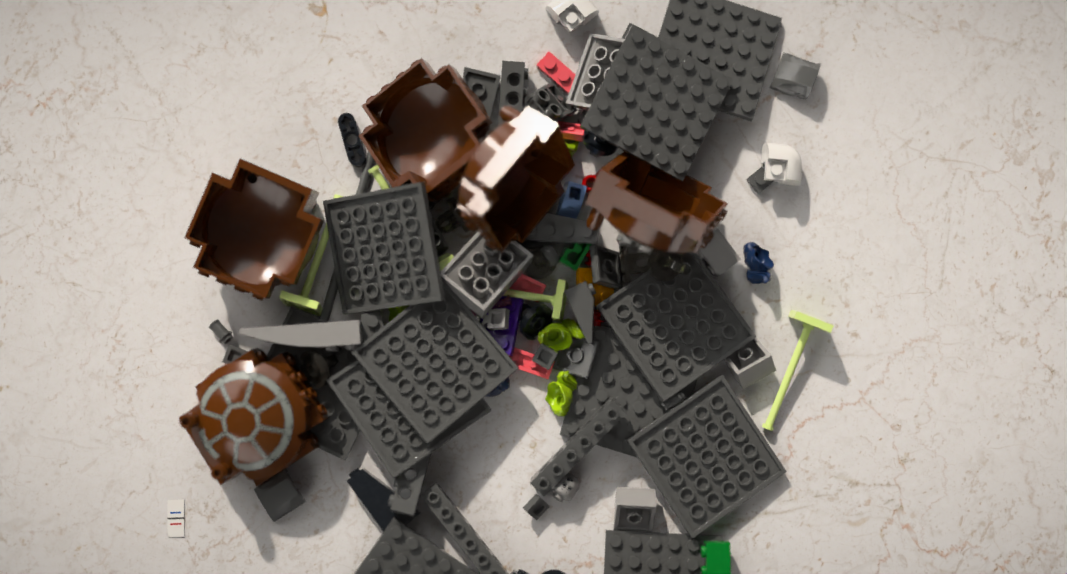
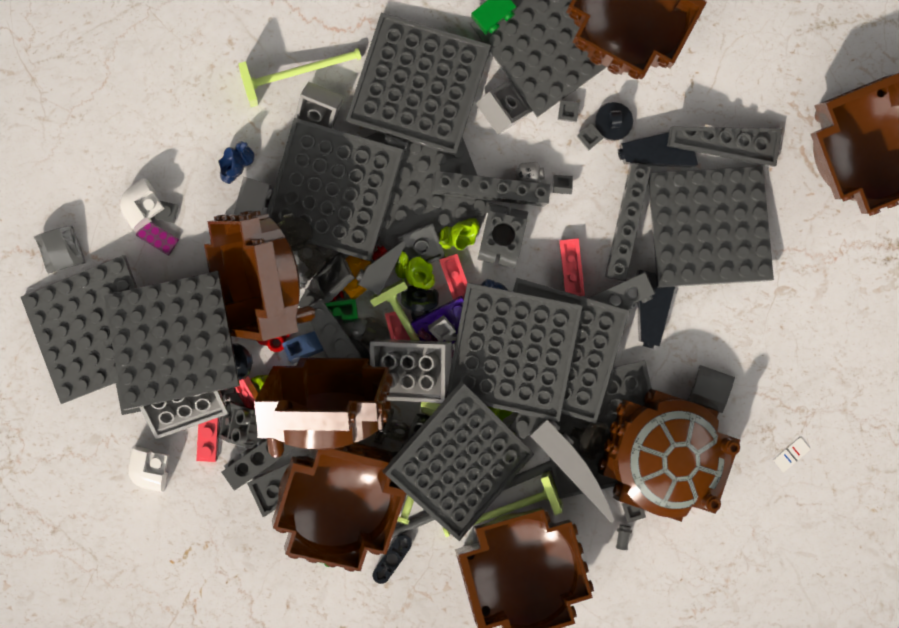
camera: 125 degrees left, 5 degrees up
dark grey plate [532,343,559,370] -> none
none -> magenta tile [136,222,179,256]
none -> dark grey plate [298,288,323,307]
none -> dark grey piece [477,203,528,269]
none -> dark grey plate [557,100,580,122]
none -> coral plate [559,238,585,296]
none -> dark grey plate [577,123,604,151]

